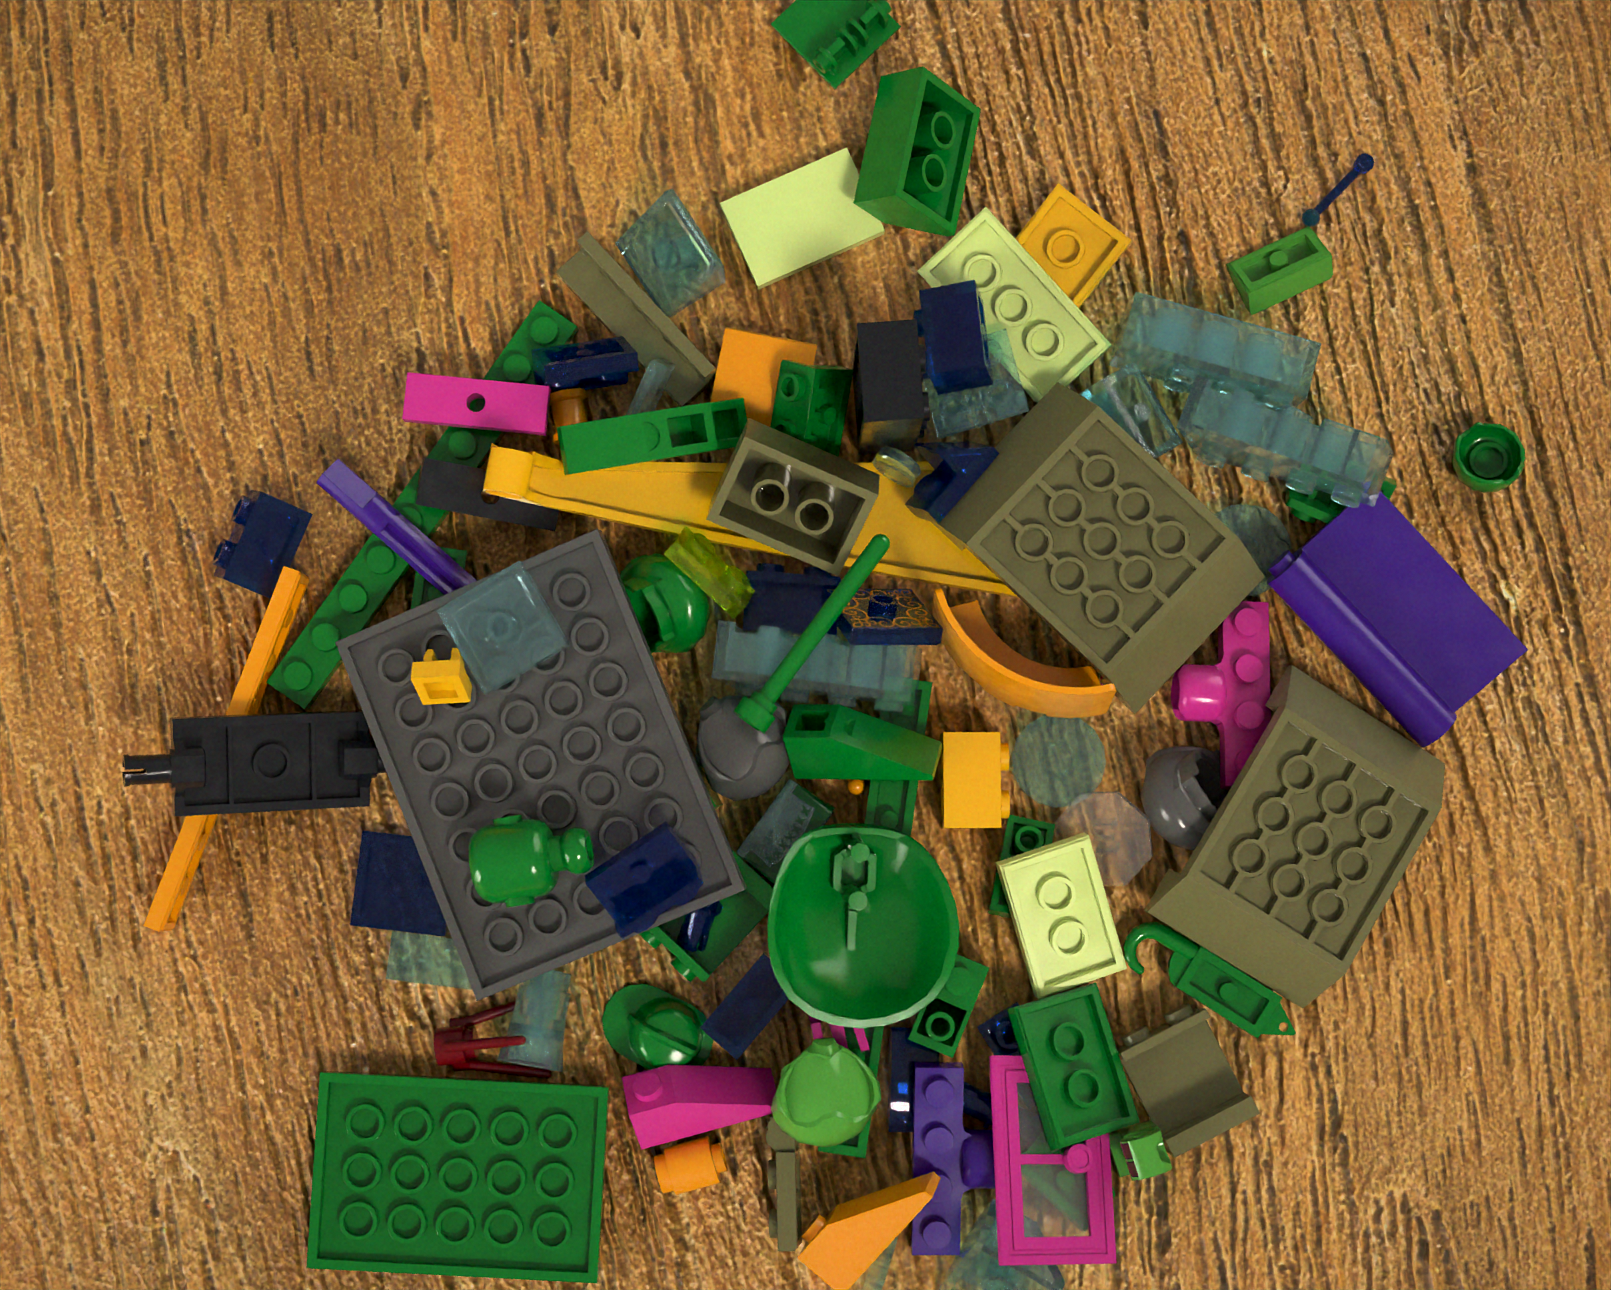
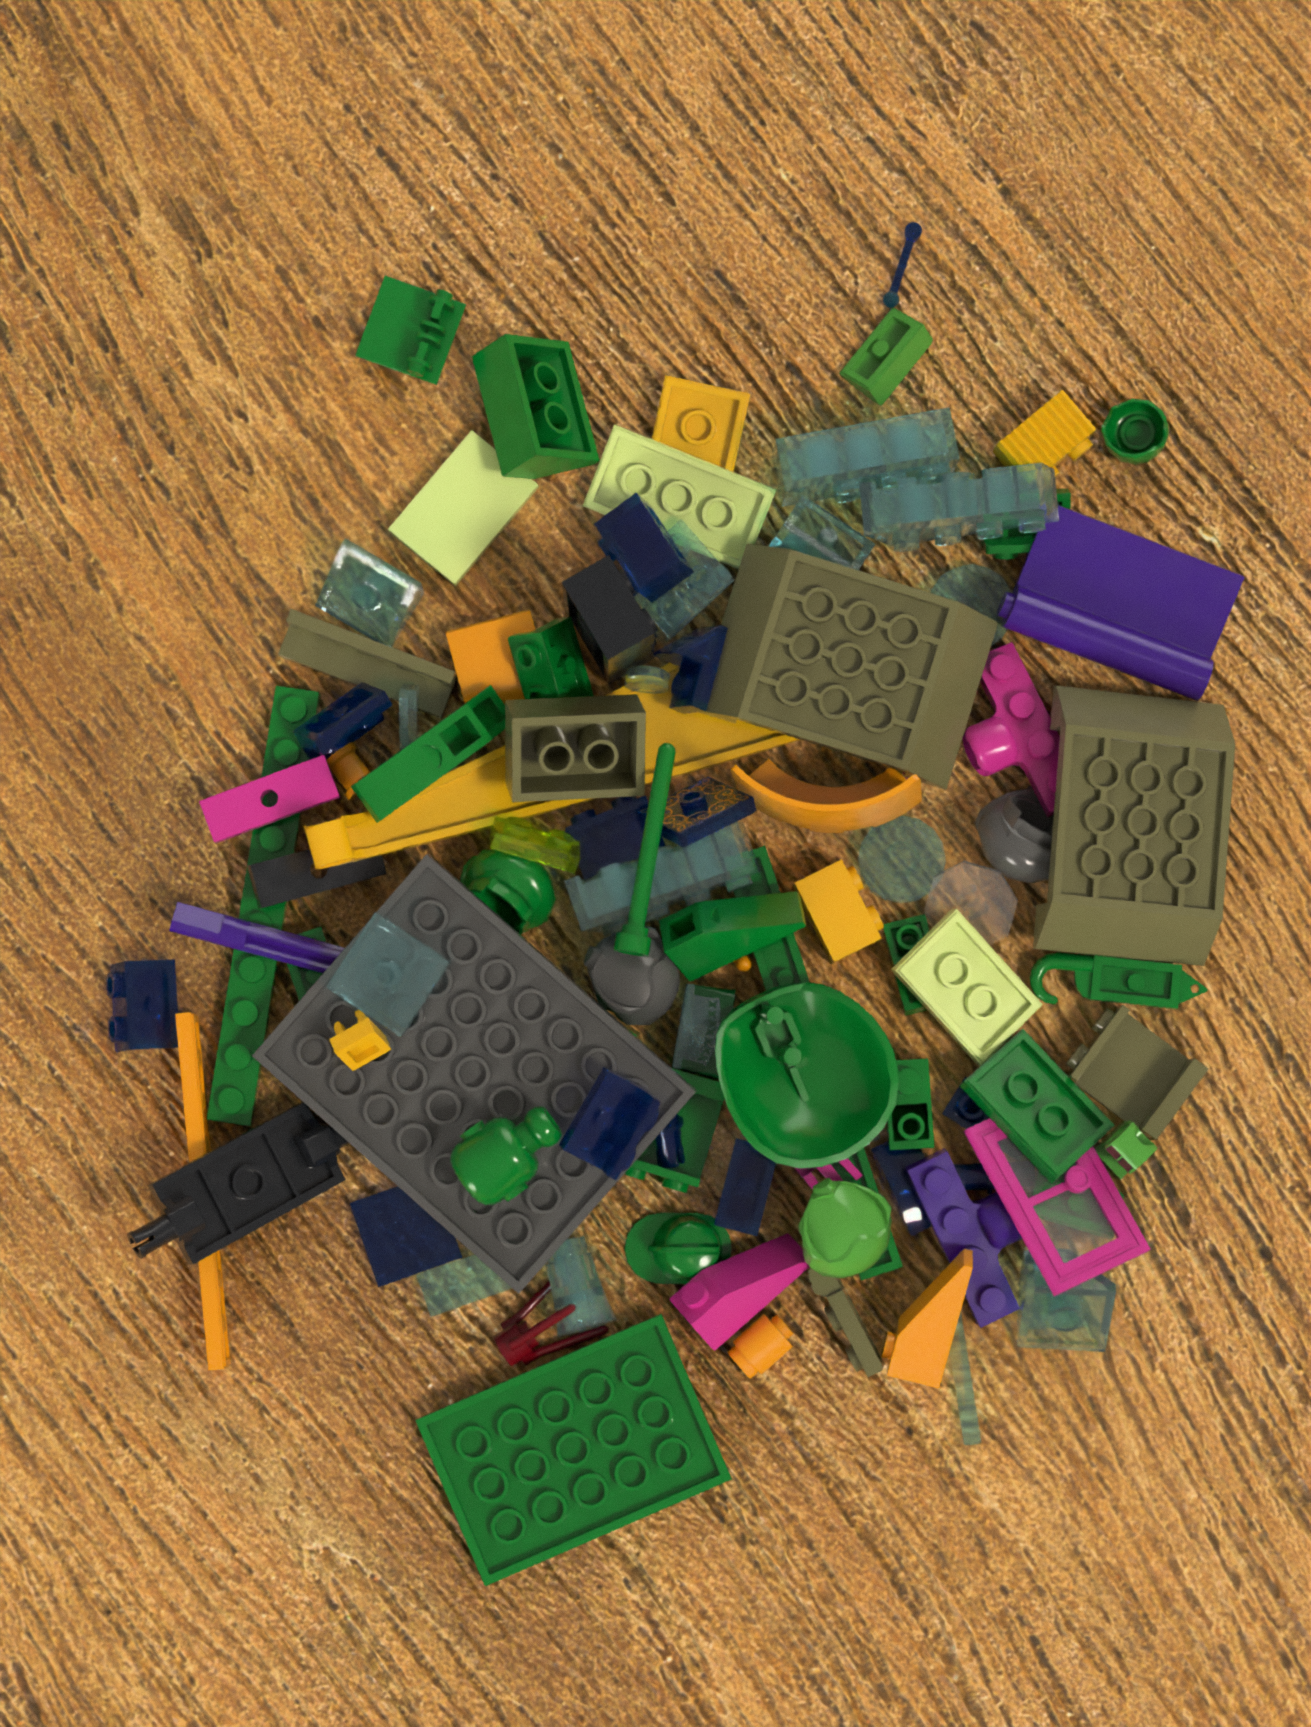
camera: 25 degrees left, 0 degrees up
none -> yellow brick [993,390,1096,490]

